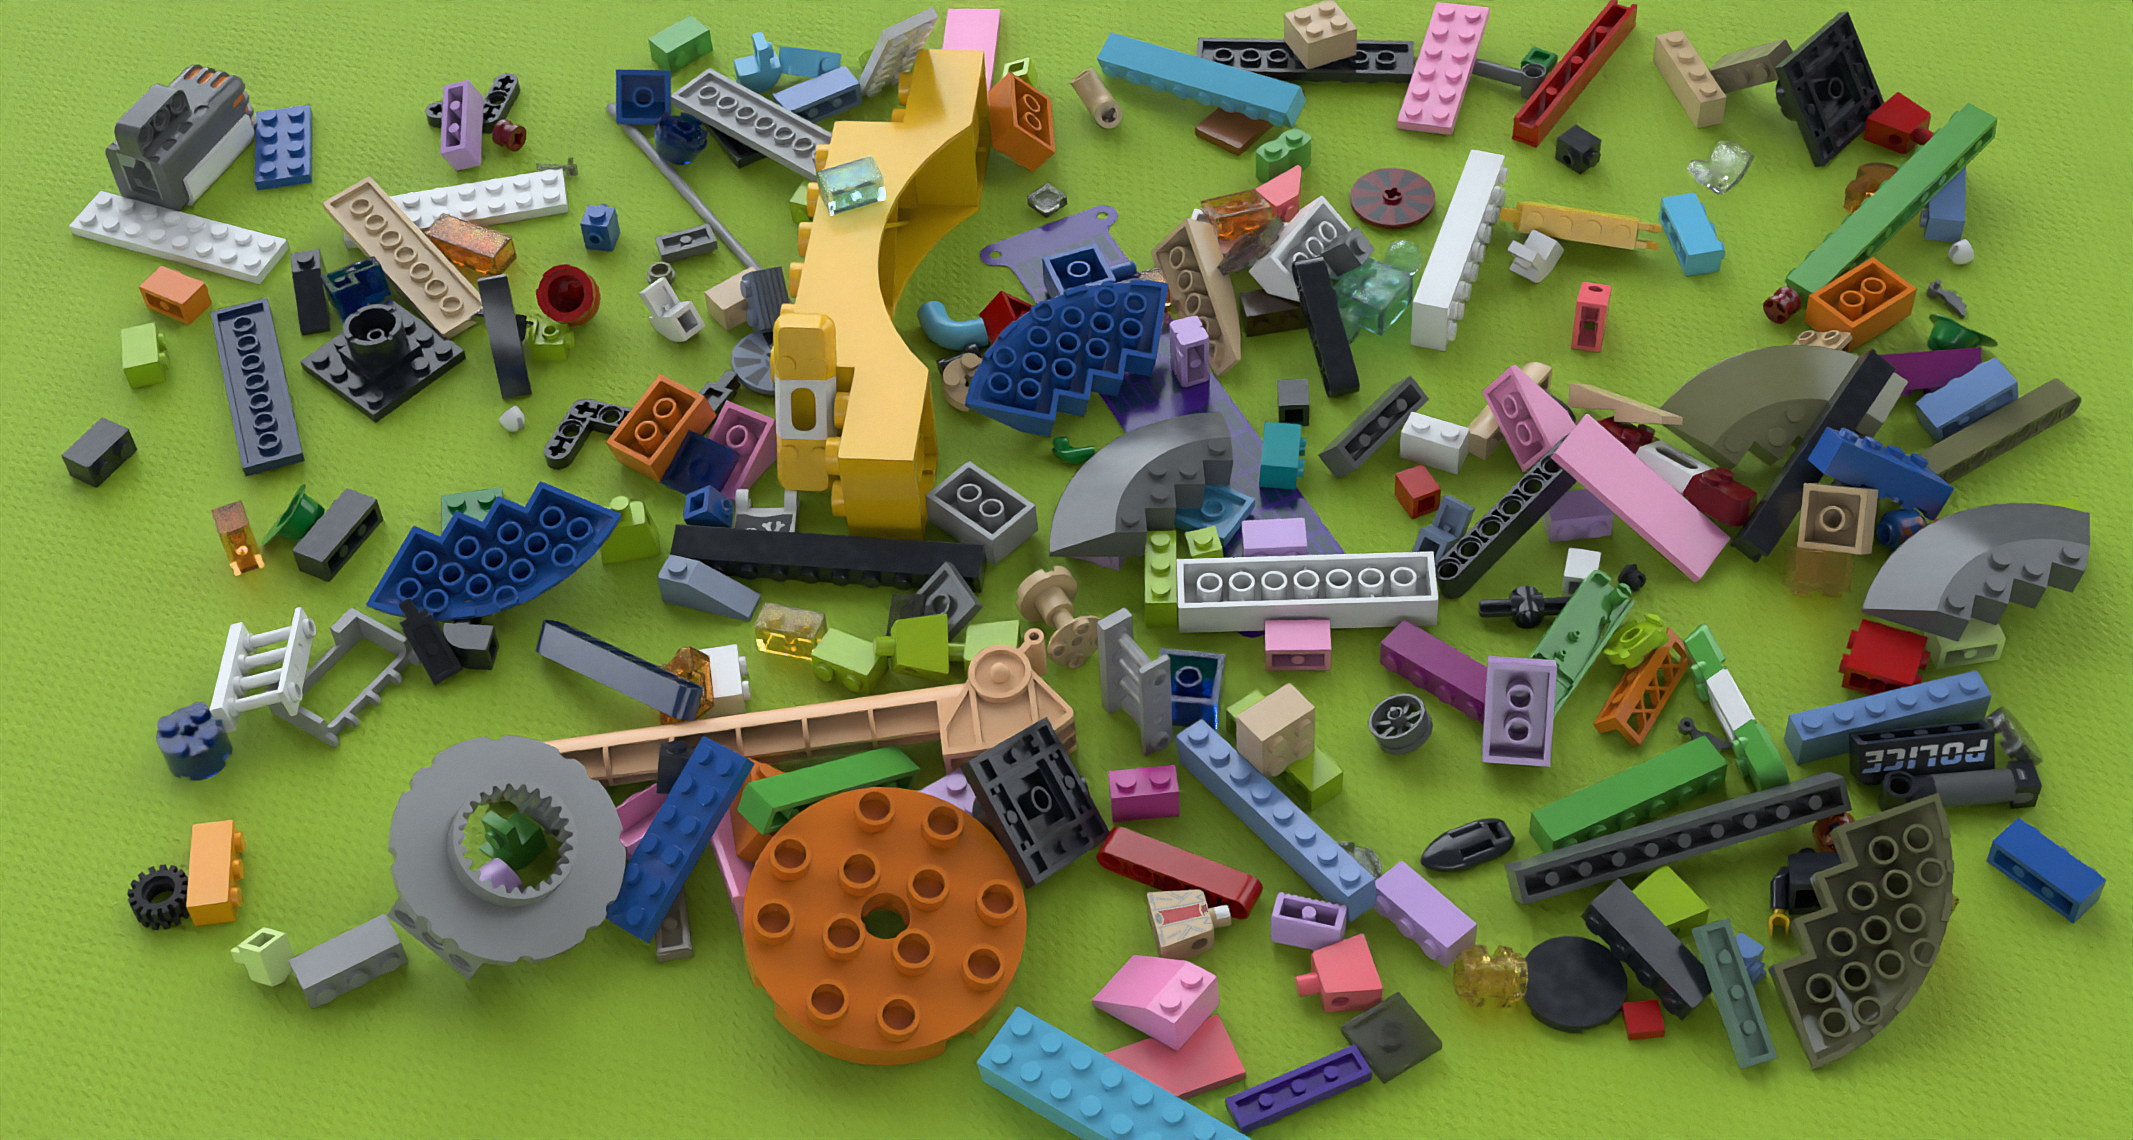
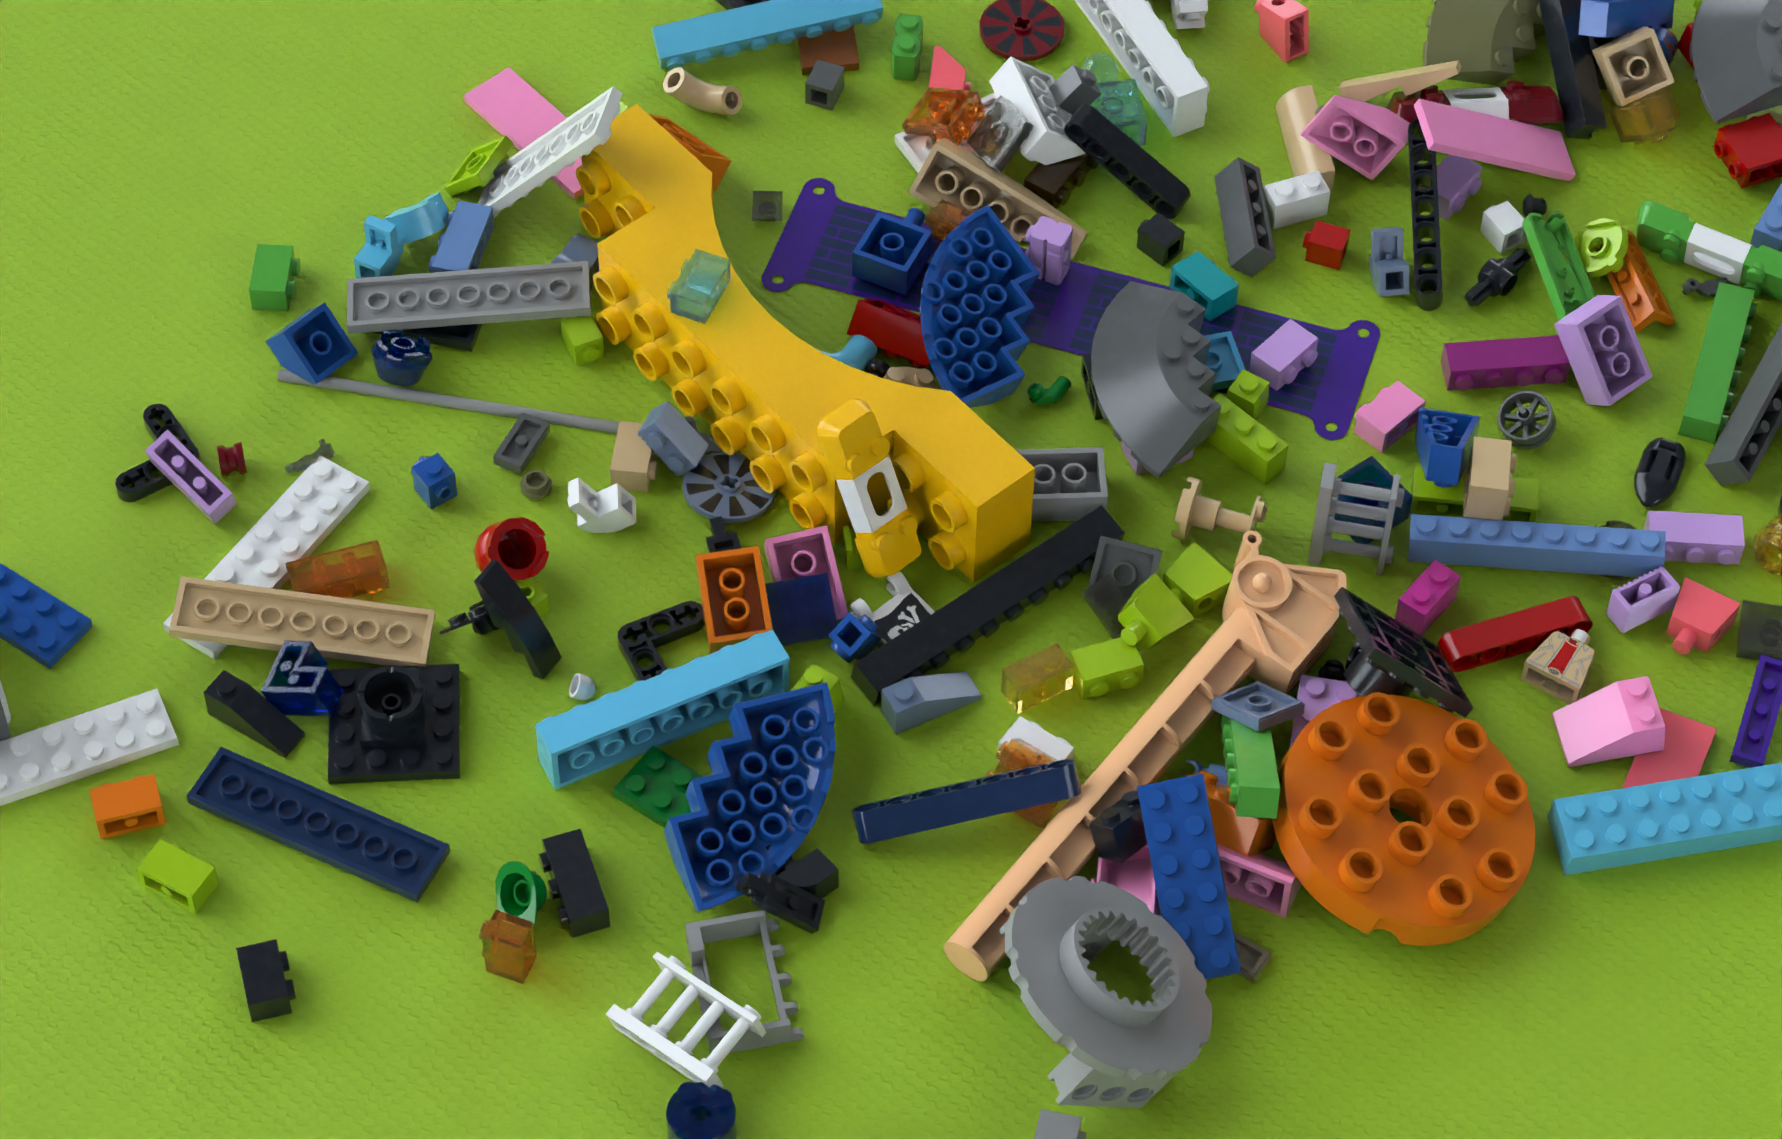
camera: 50 degrees left, 5 degrees up
white brick [1177,551,1438,633] -> none
none -> medium azure brick [535,629,790,790]
none -> dark grey brick [805,60,845,110]
none -> sand blue tile [1212,681,1305,732]
none -> blue wedge [1415,407,1480,487]

